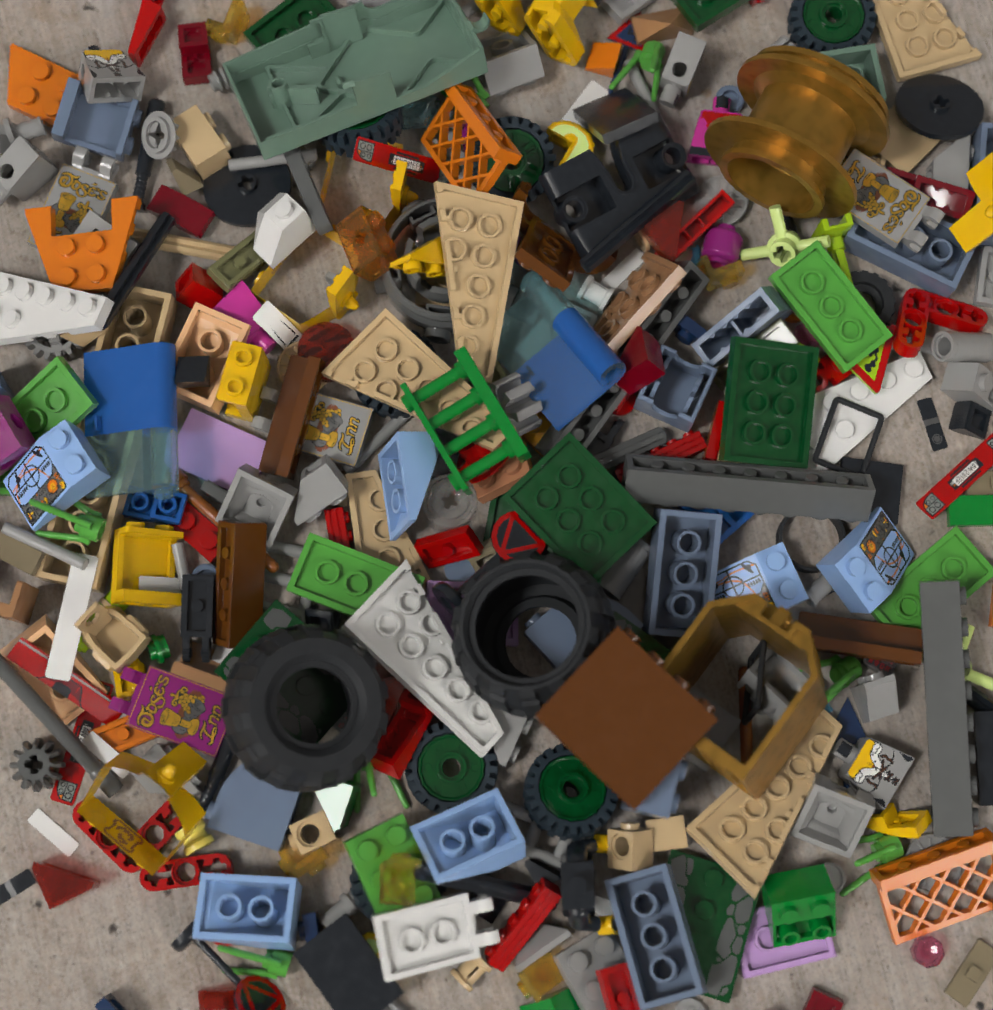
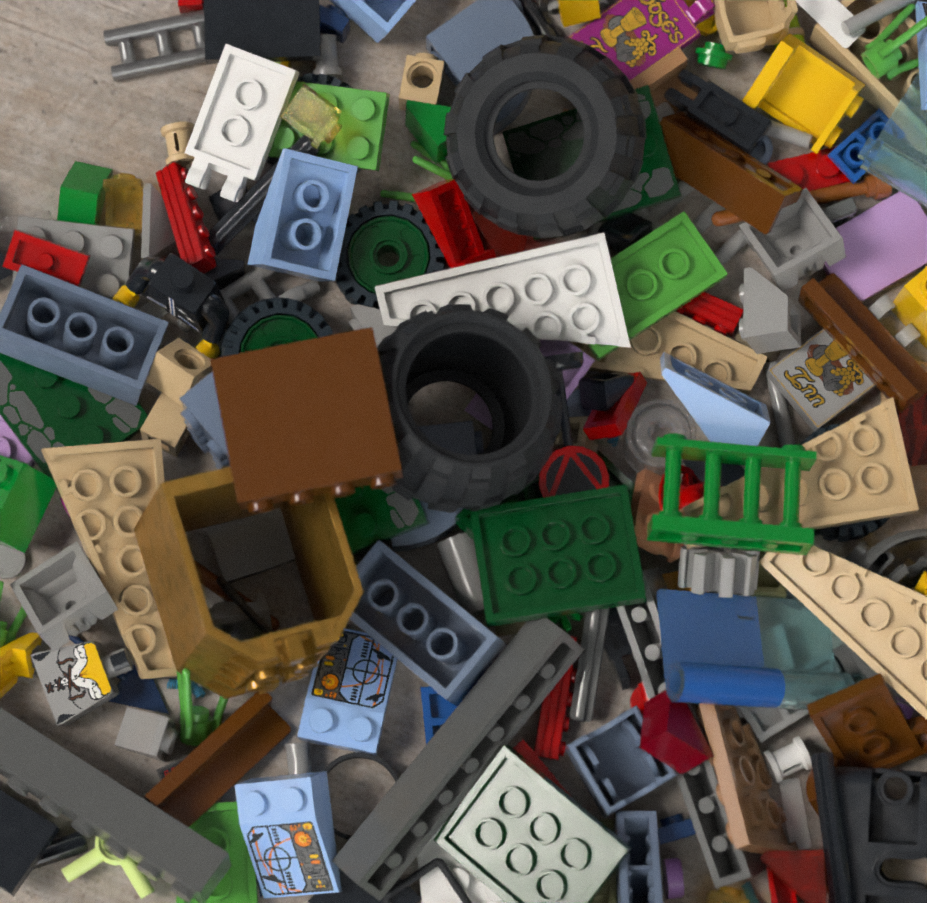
camera: 125 degrees right, 0 degrees up
white sticker [139,576,181,593] -> none
clear yellow bracket [278,846,330,879] -> none
none -> black slope [579,372,634,412]
none -> medium lavender tile [662,858,684,900]

